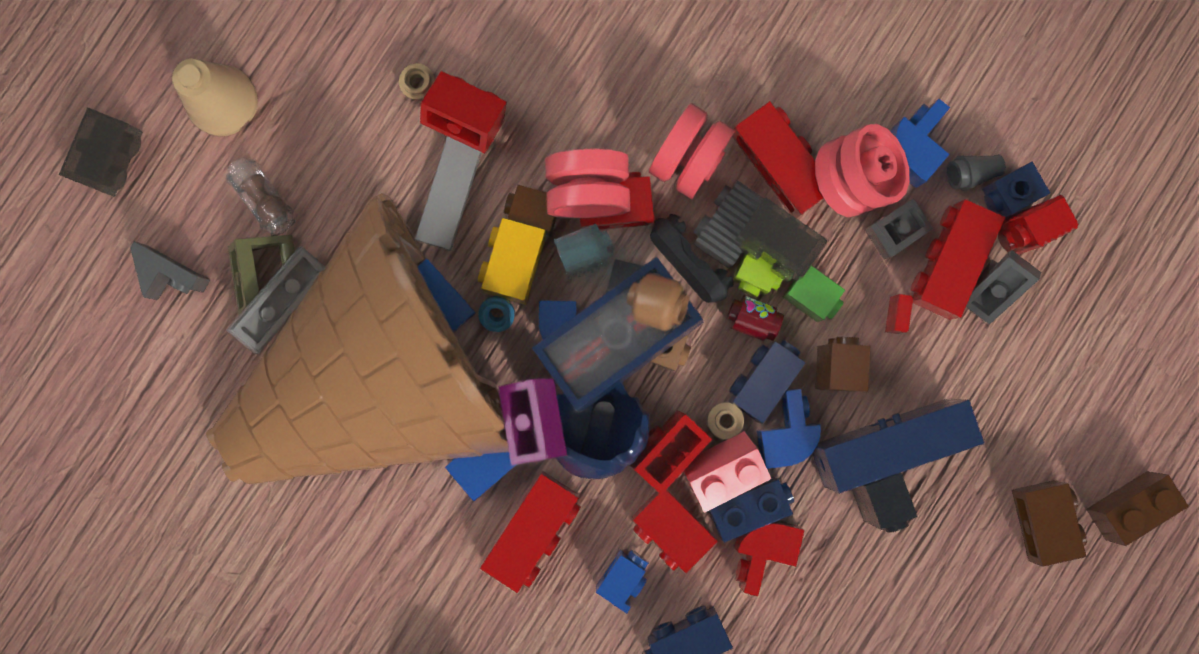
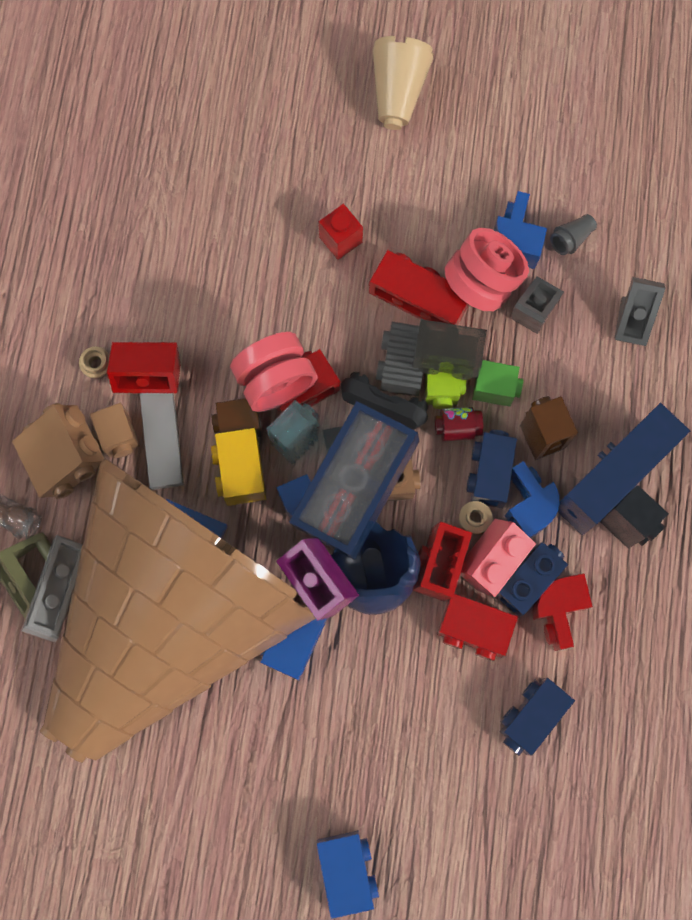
camera: 25 degrees left, 10 degrees down
dark azure plate [478,296,515,332] -> none
red brick [480,471,581,593] -> none
blue brick [596,550,649,614] -> none
medium nougat head [627,273,689,331] -> none
coral wheel [649,103,736,200] -> none
red tile [885,294,913,334] -> none
red brick [911,199,1005,320] -> none
dark blue brick [982,161,1050,217] -> none
red brick [997,195,1079,255] -> none
none -> medium nougat brick [12,403,104,499]
none -> medium nougat brick [90,402,140,458]
none -> red brick [318,203,363,260]

